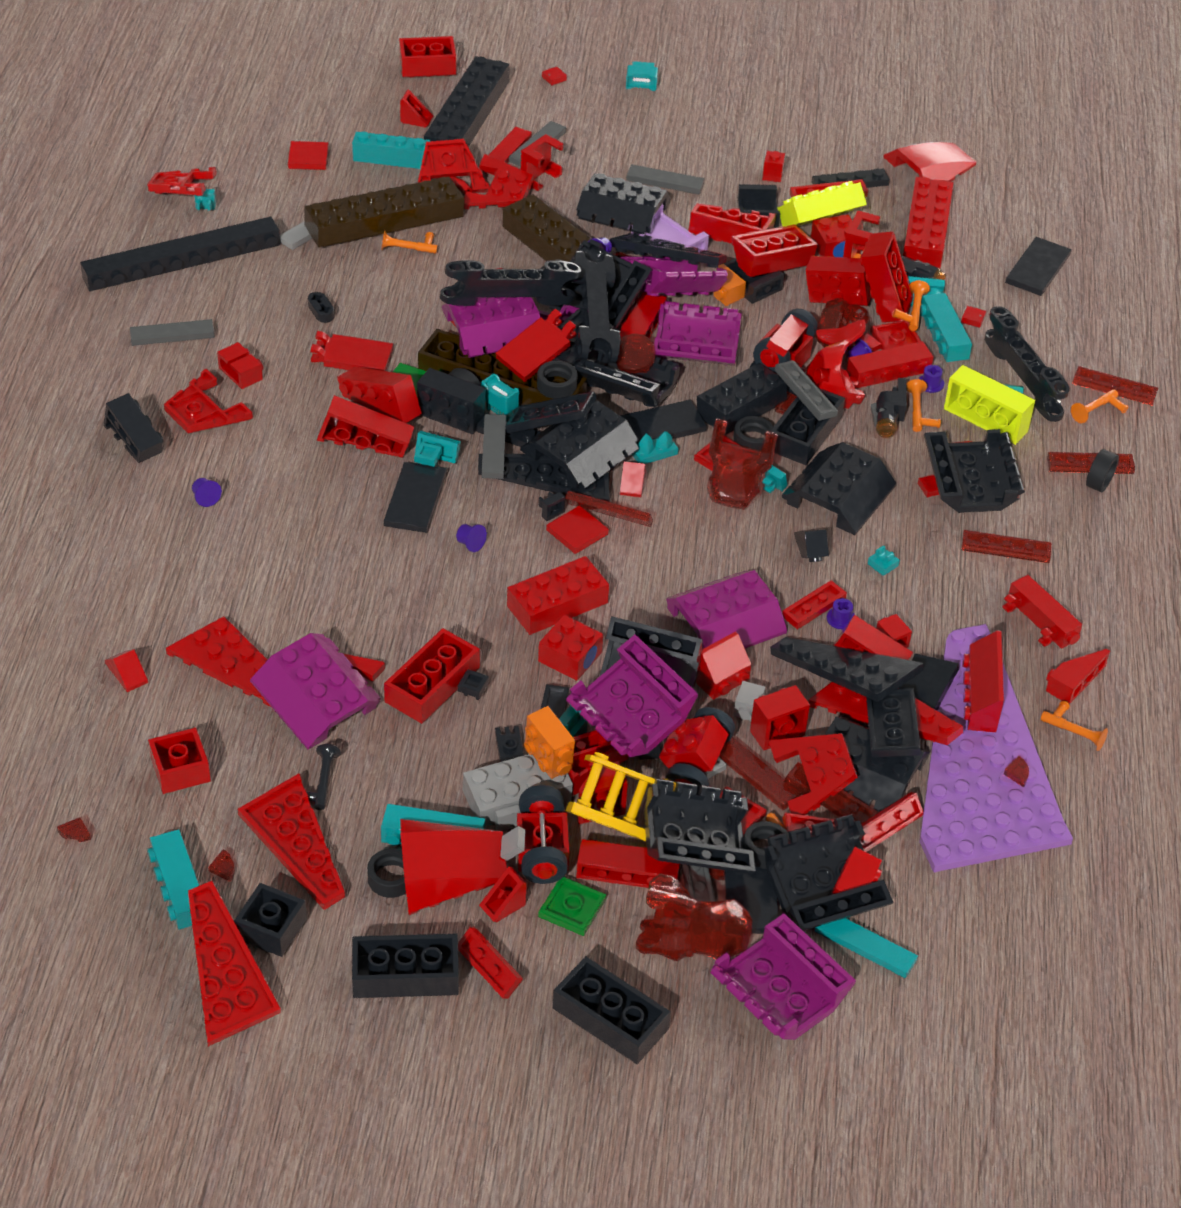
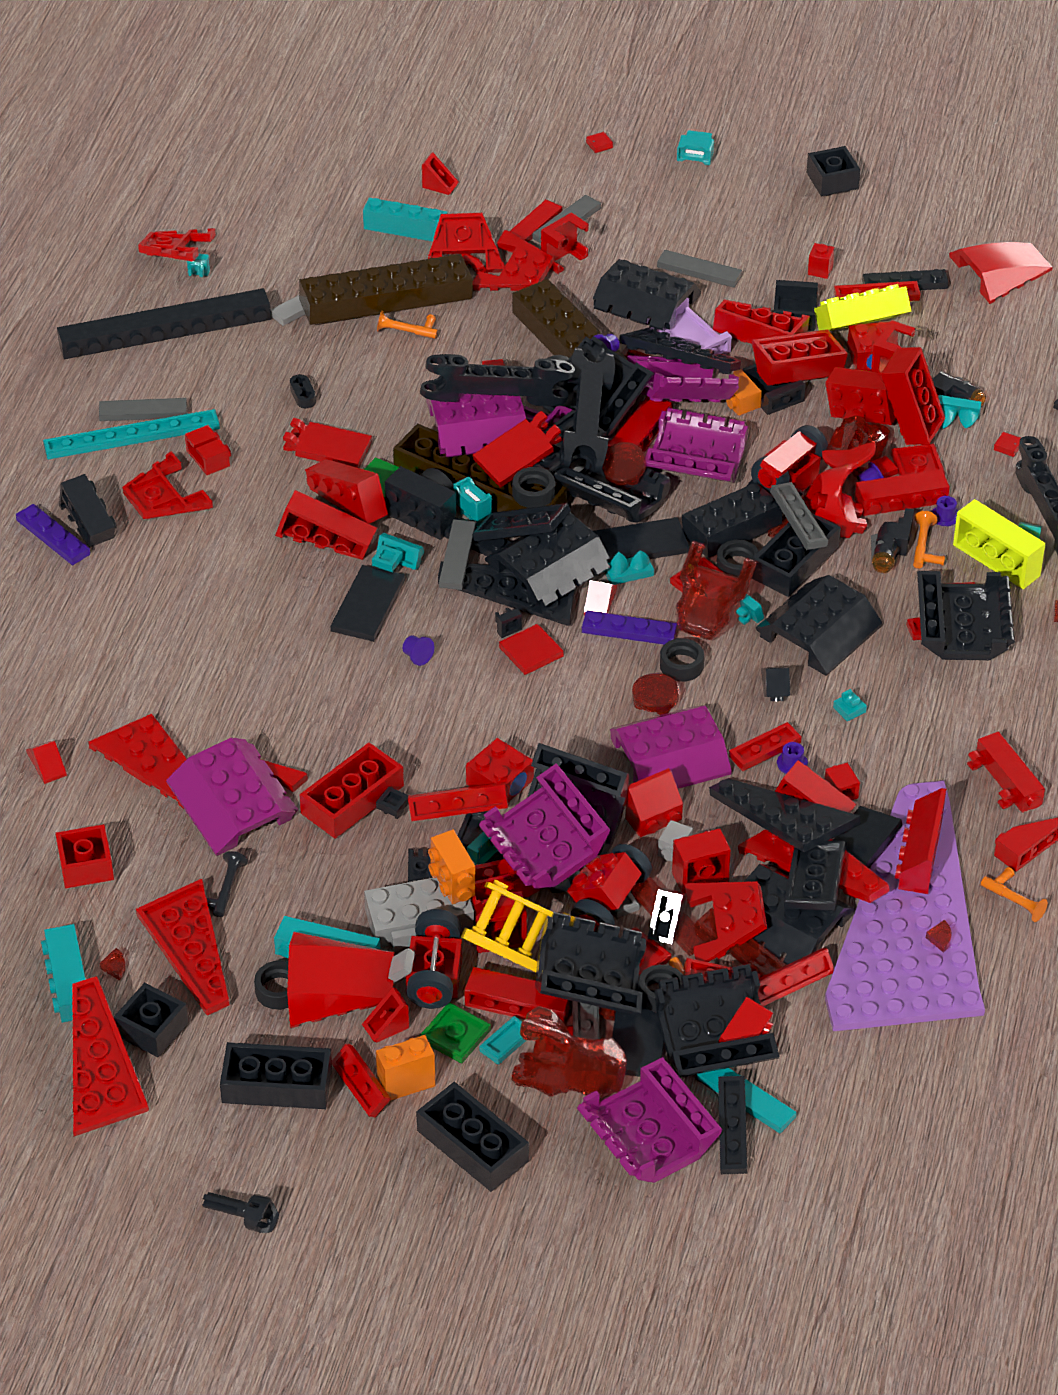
camera: 10 degrees right, 0 degrees up
dark purple piece [192,478,222,507] -> none
red tile [288,141,329,170] -> none
red brick [399,36,456,78] -> none
black brick [424,56,509,147] -> none
red brick [507,556,609,635] -> none
clear red tile [565,491,653,527] -> none
orange piece [892,280,930,331] -> none
red brick [903,177,954,268] -> none
teal brick [920,293,972,362] -> none
clear red tile [961,530,1052,563] -> none
none -> dark purple plate [16,504,90,566]
none -> teal tile [43,409,220,460]
none -> black piece [202,1192,279,1233]
none -> orange brick [376,1035,435,1101]
none -> red plate [408,782,508,821]
none -> teal tile [479,1016,533,1065]
none -> dark purple plate [582,610,677,645]
none -> clear red tile [632,673,679,715]
none -> slope [647,888,687,944]
none -> black tyre [660,638,704,682]
none -> black plate [718,1076,748,1175]
none -> black brick [806,146,860,196]

